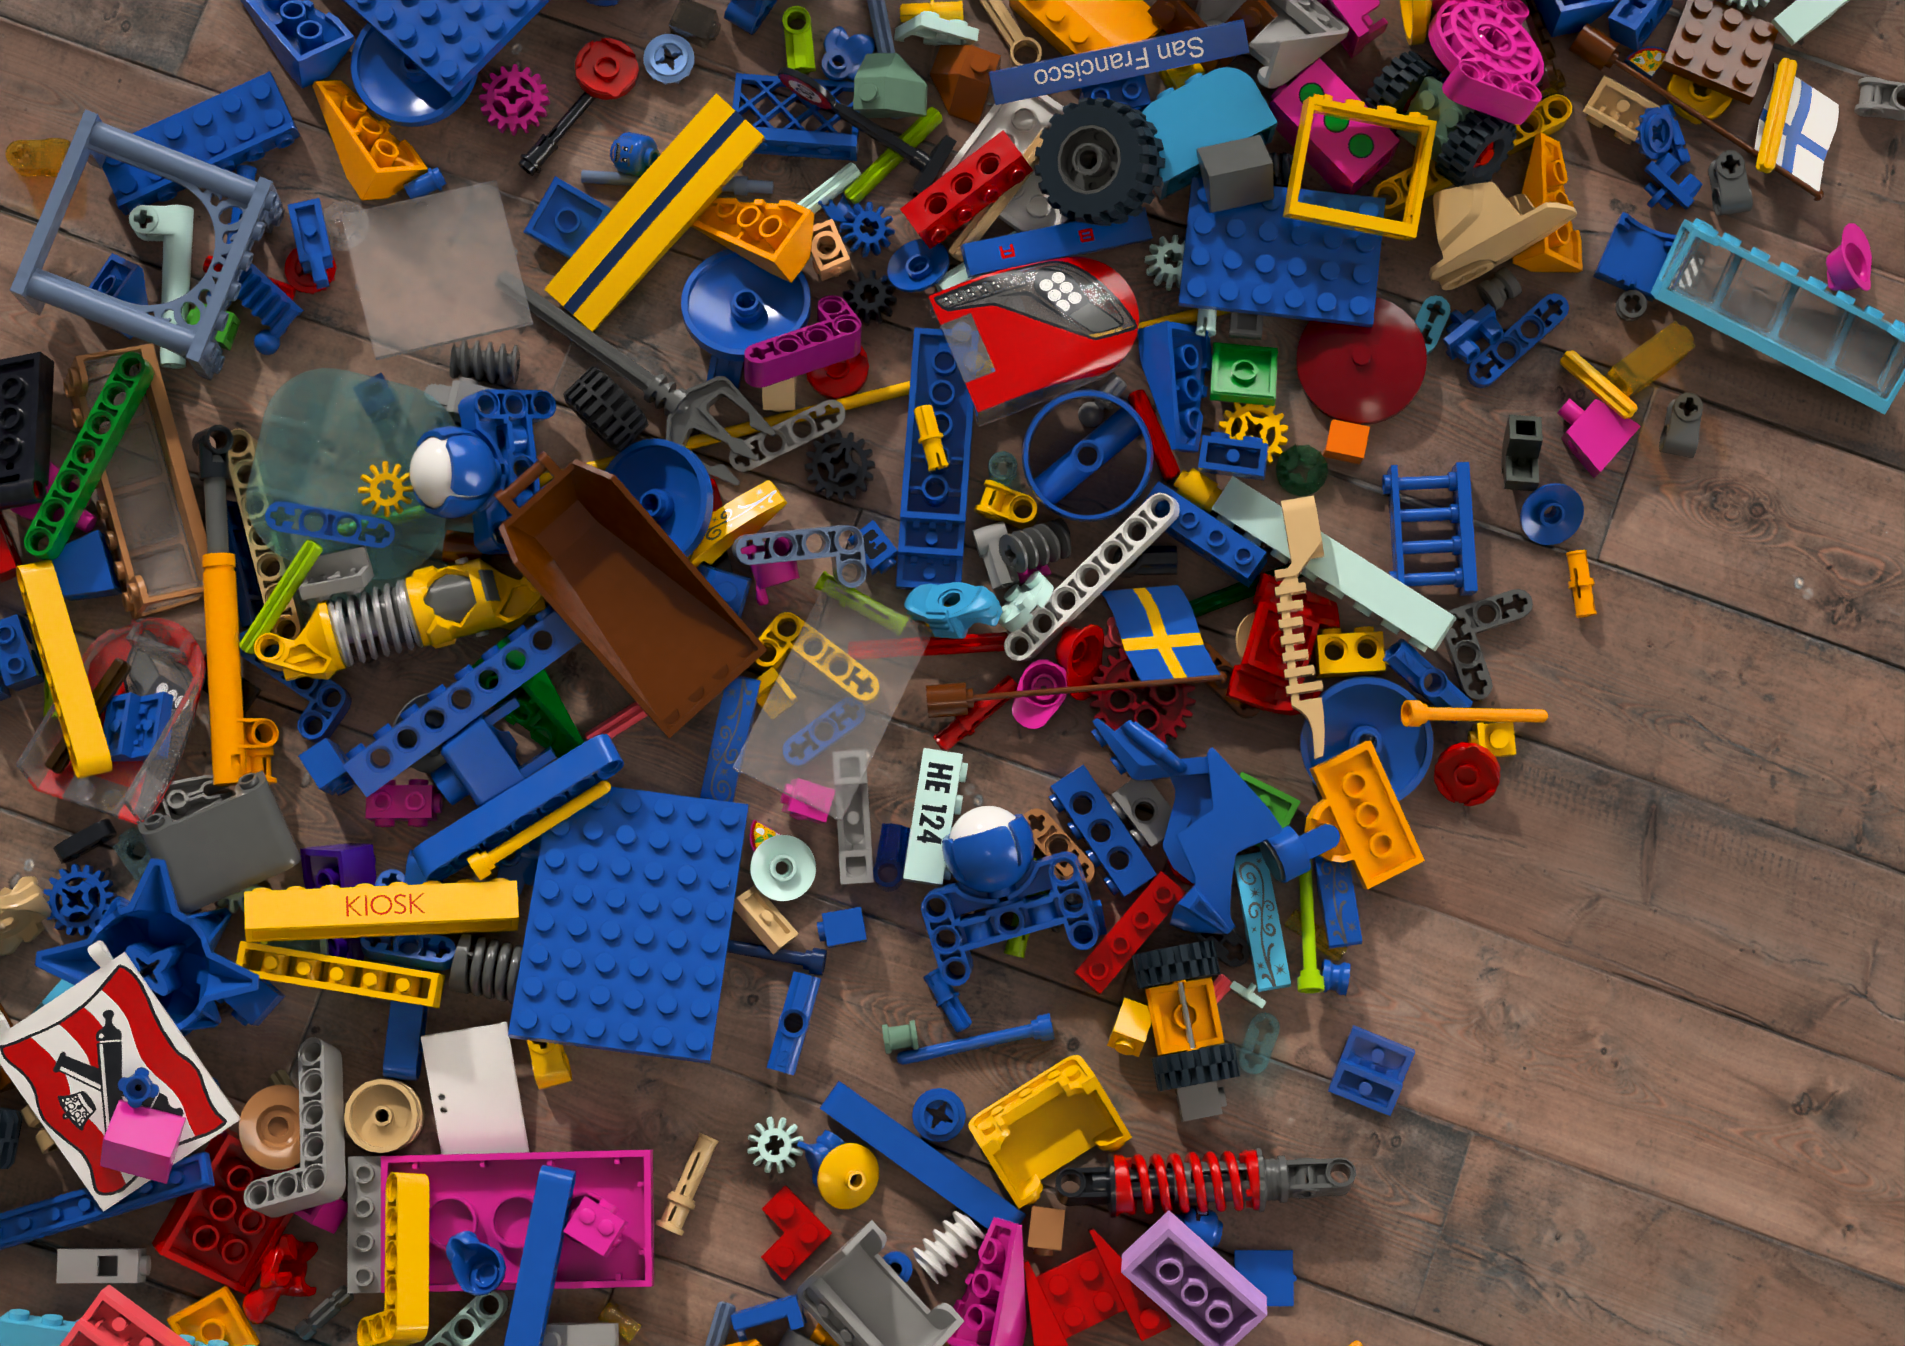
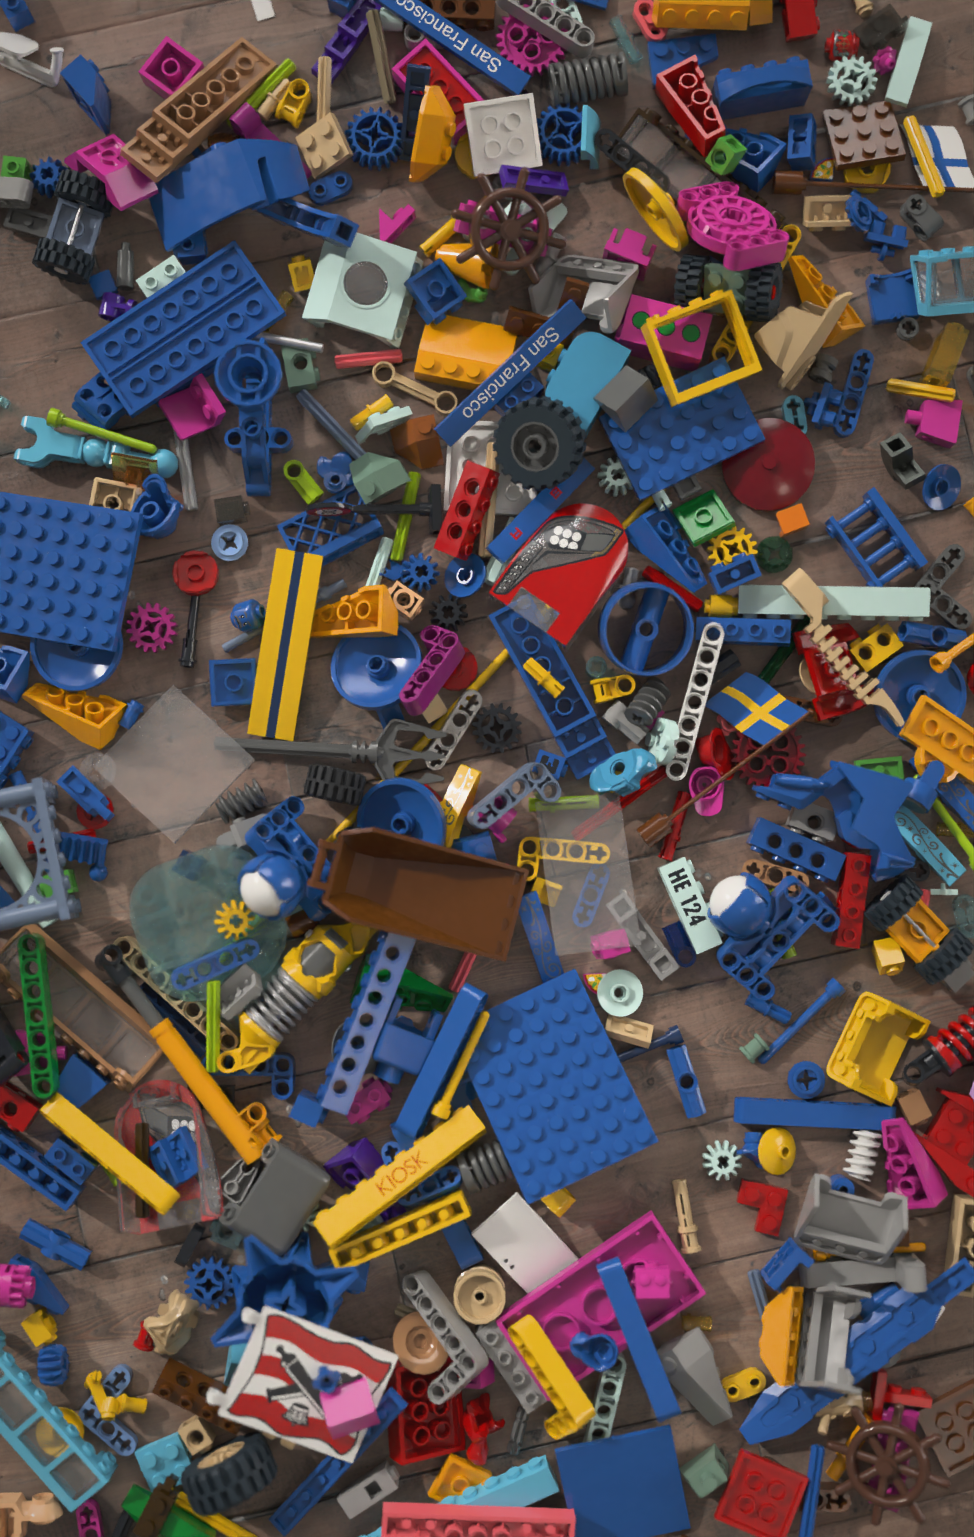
camera: 30 degrees left, 5 degrees up
blue brick [817,907,867,948] -> none

